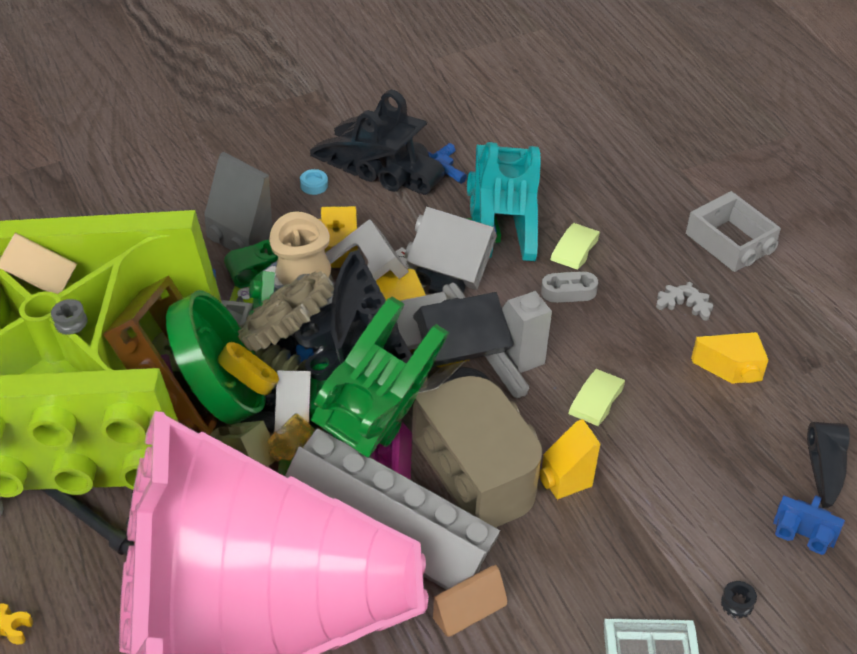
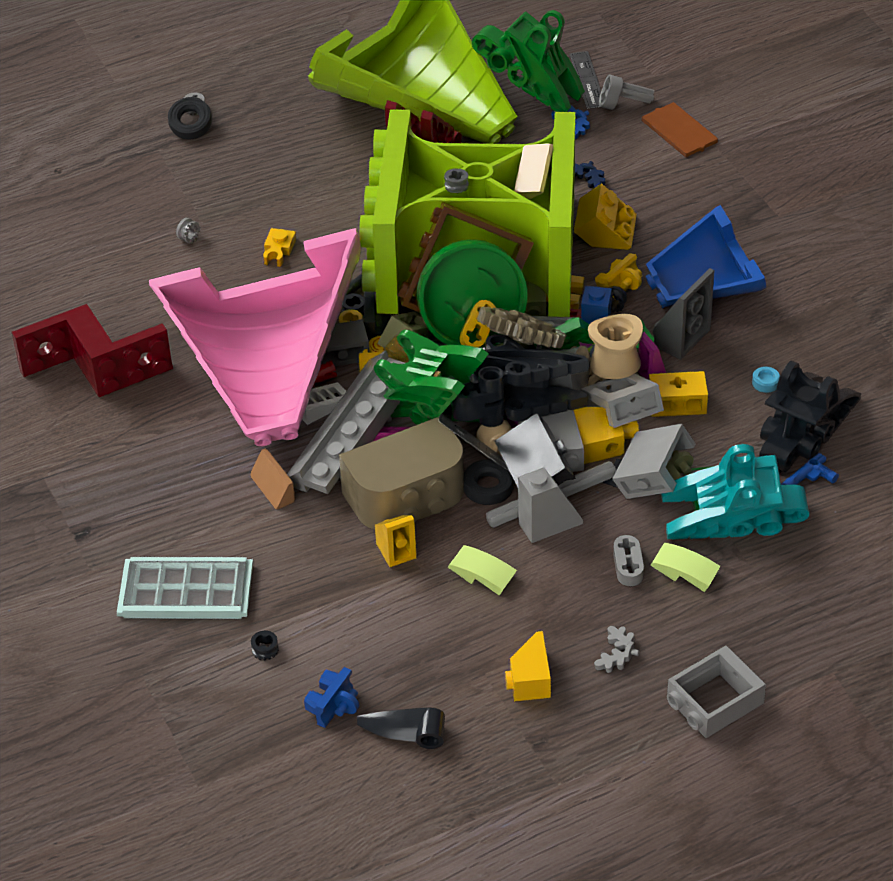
camera: 95 degrees right, 0 degrees up
none -> blue cone [645,205,766,308]

